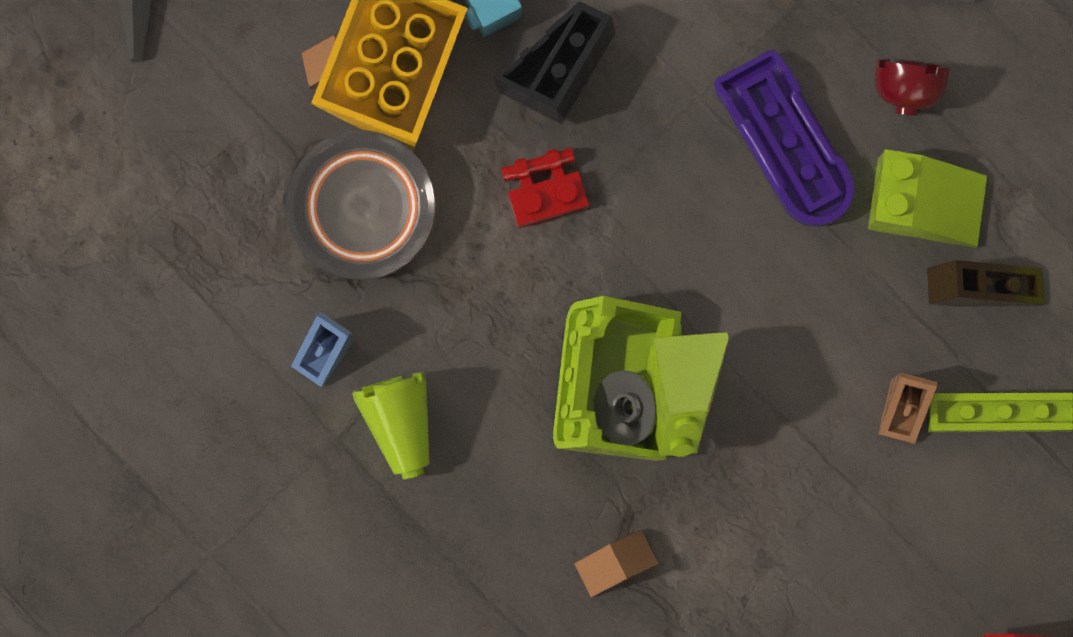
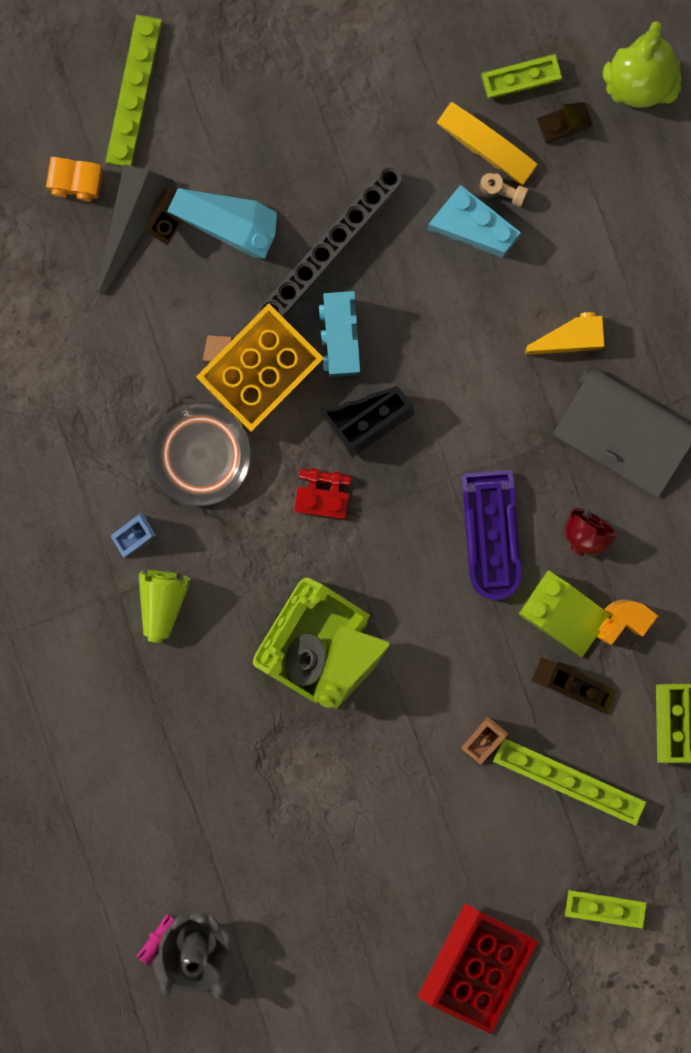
camera: 30 degrees right, 5 degrees up
medium nougat slope [574,530,658,597] -> none
none -> light orange brick [597,599,658,645]

